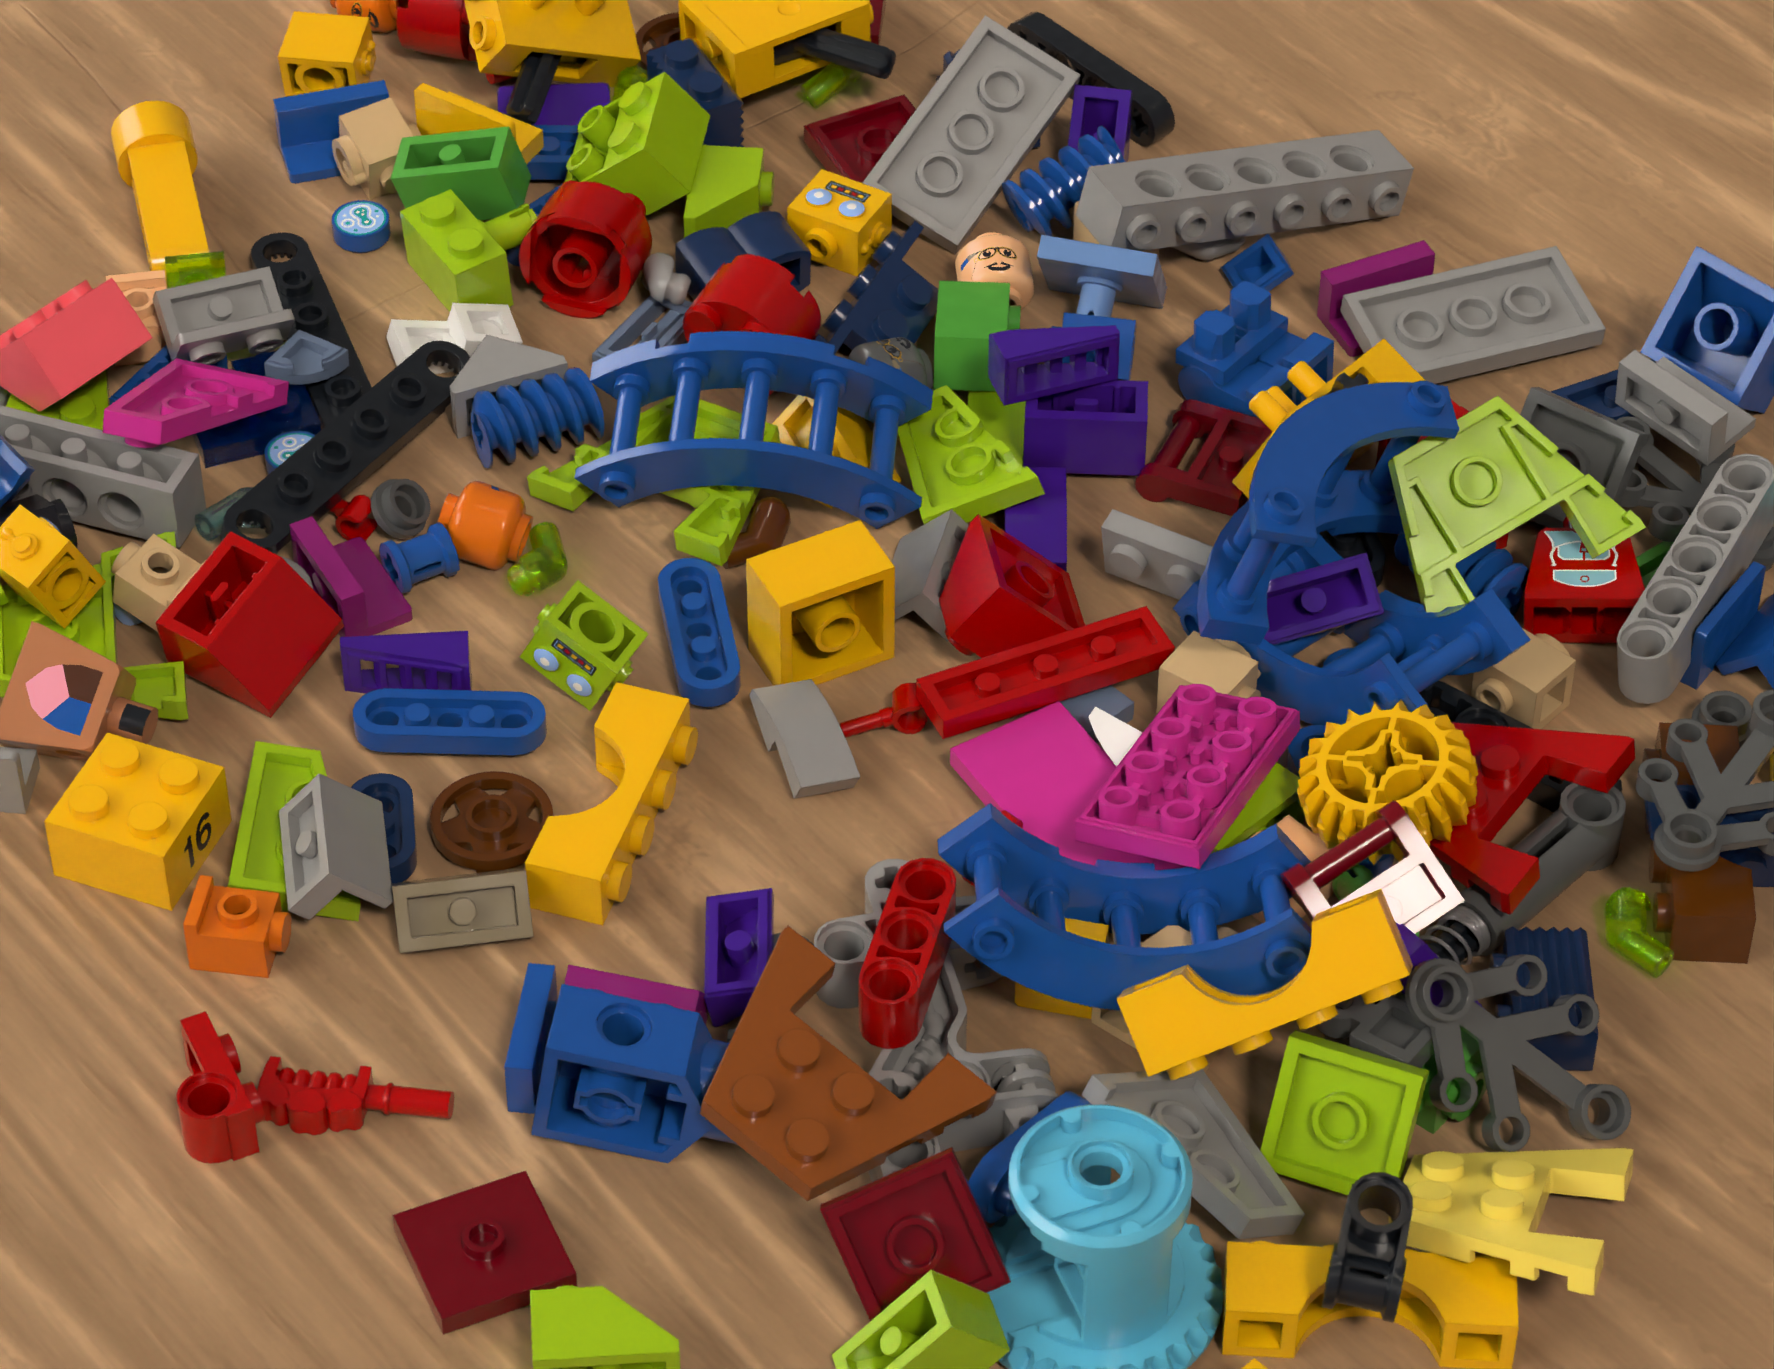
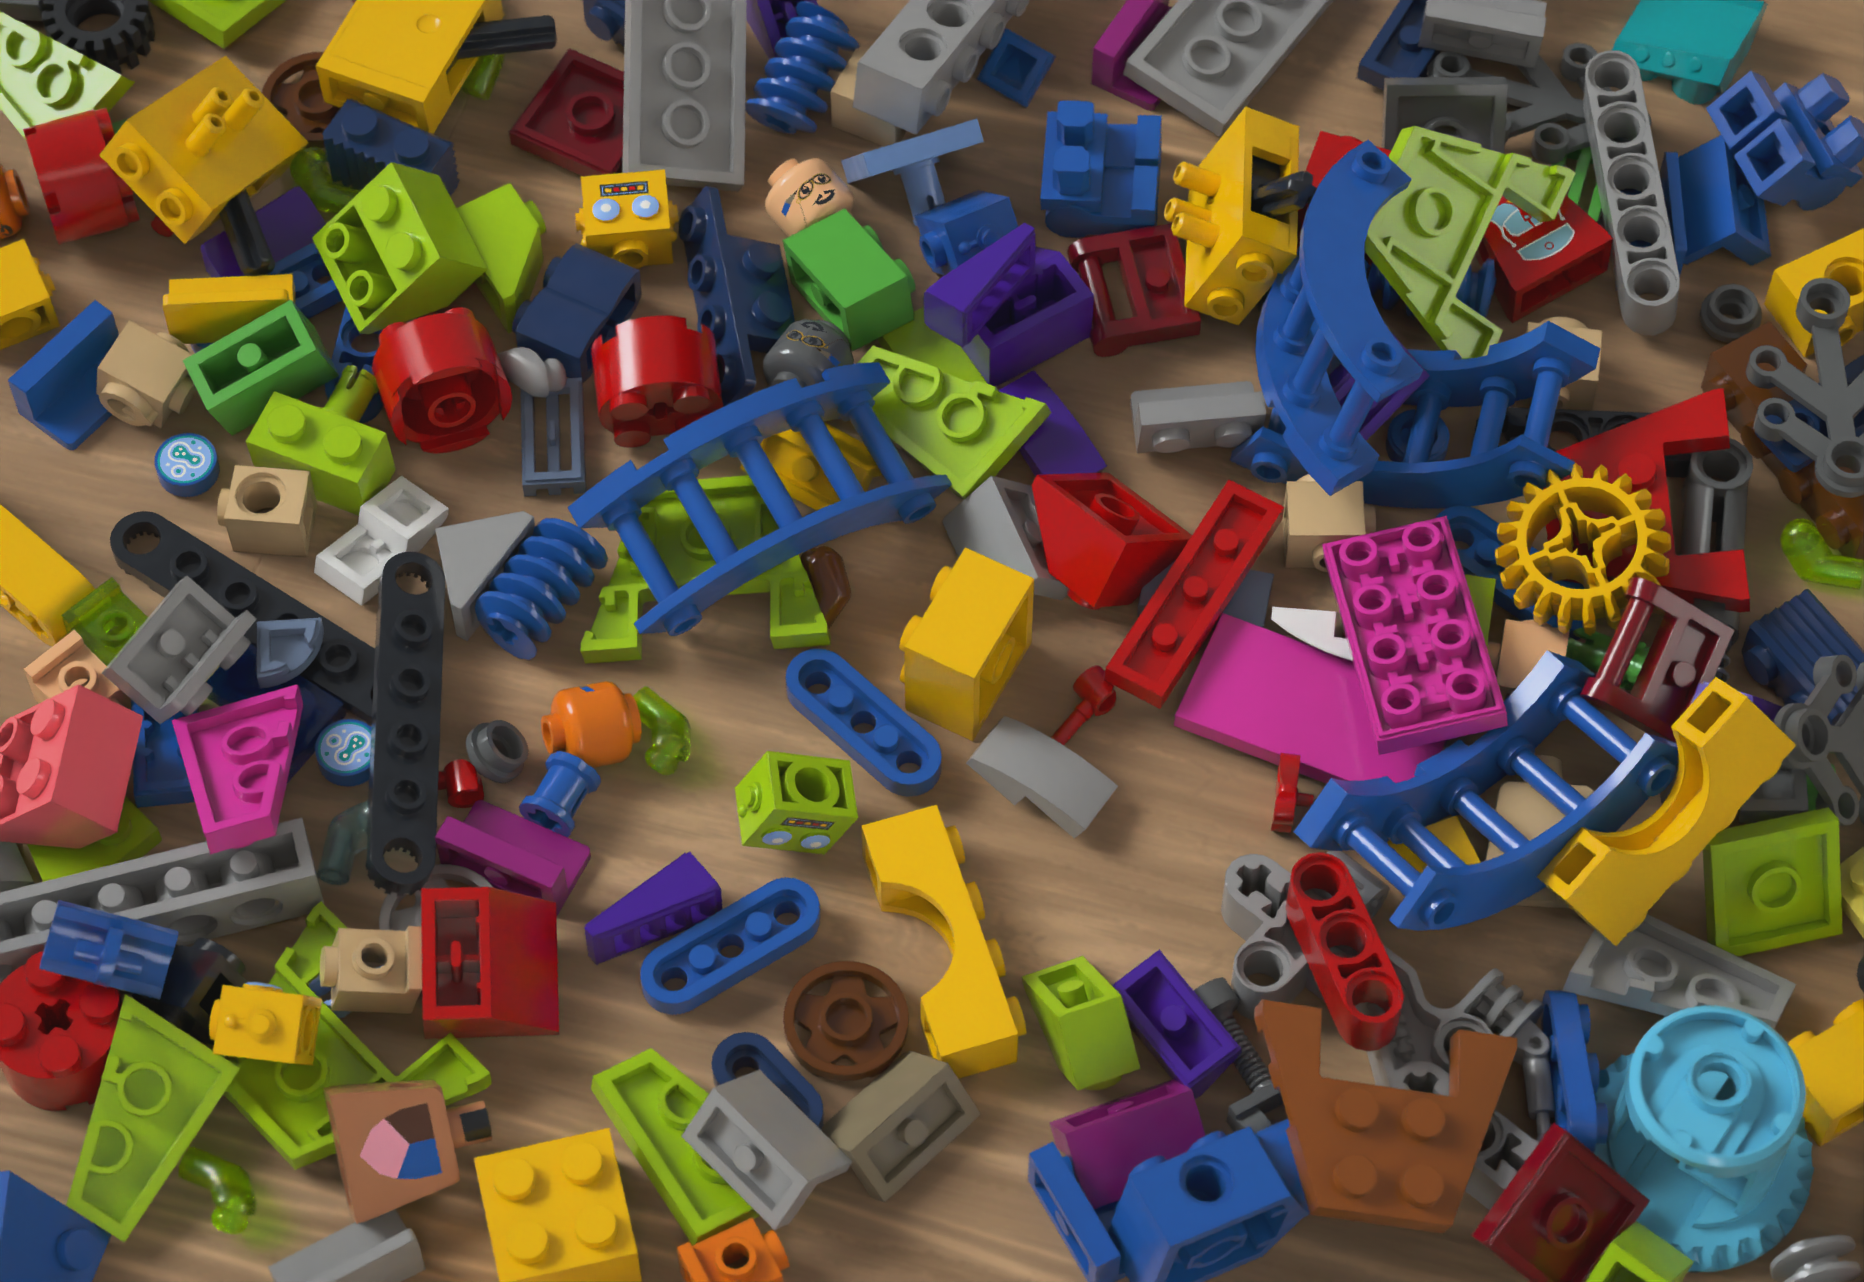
camera: 35 degrees left, 15 degrees up
none -> tan brick [217,465,317,557]
none -> lime slope [1021,956,1141,1091]

